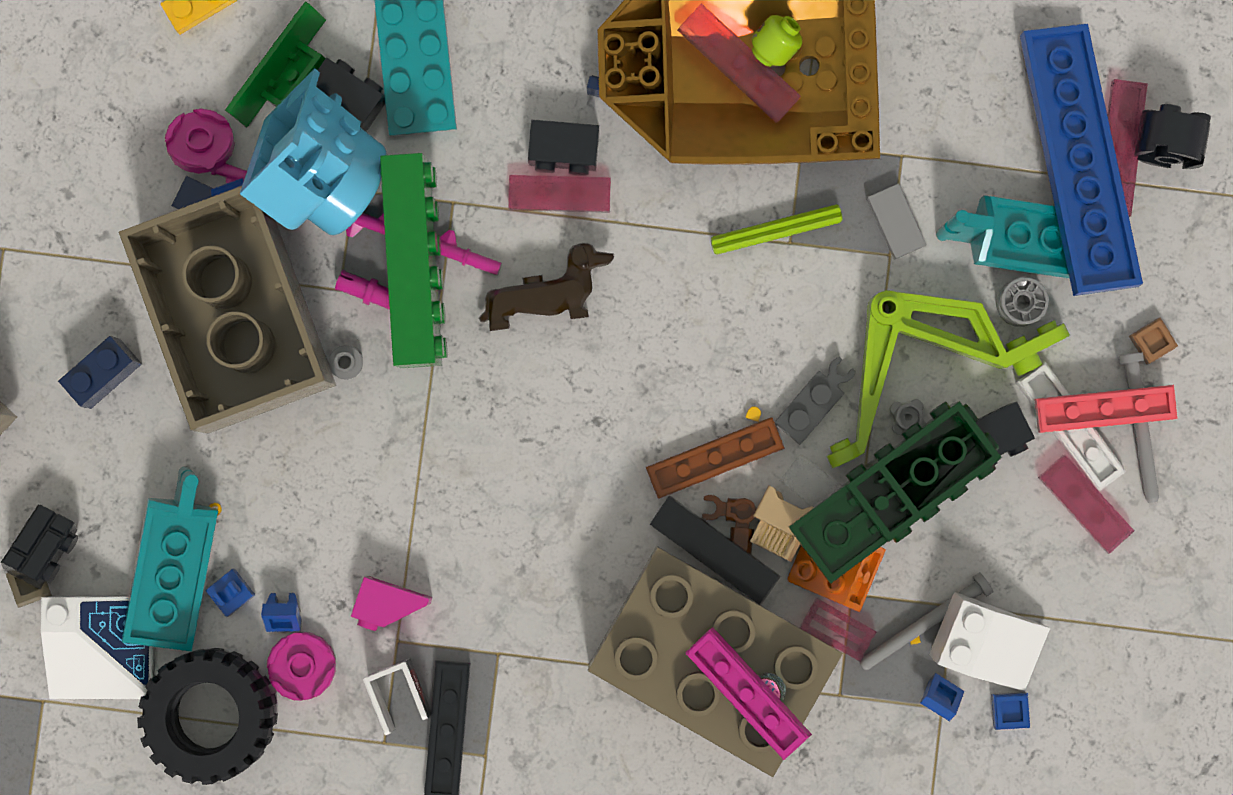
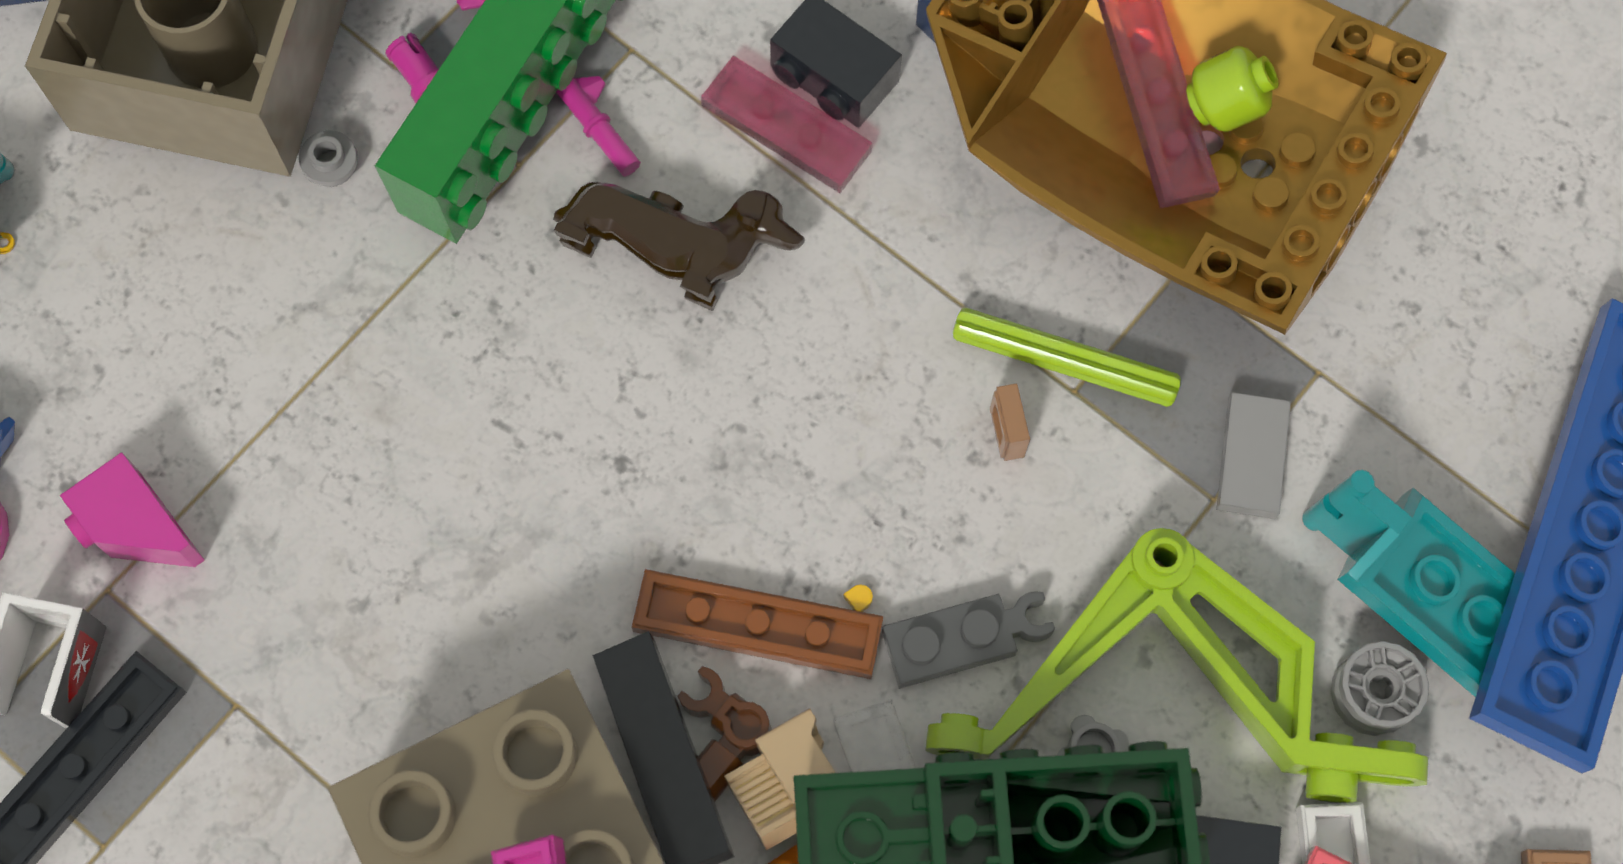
camera: 30 degrees right, 15 degrees down
none -> medium nougat tile [990,383,1030,461]

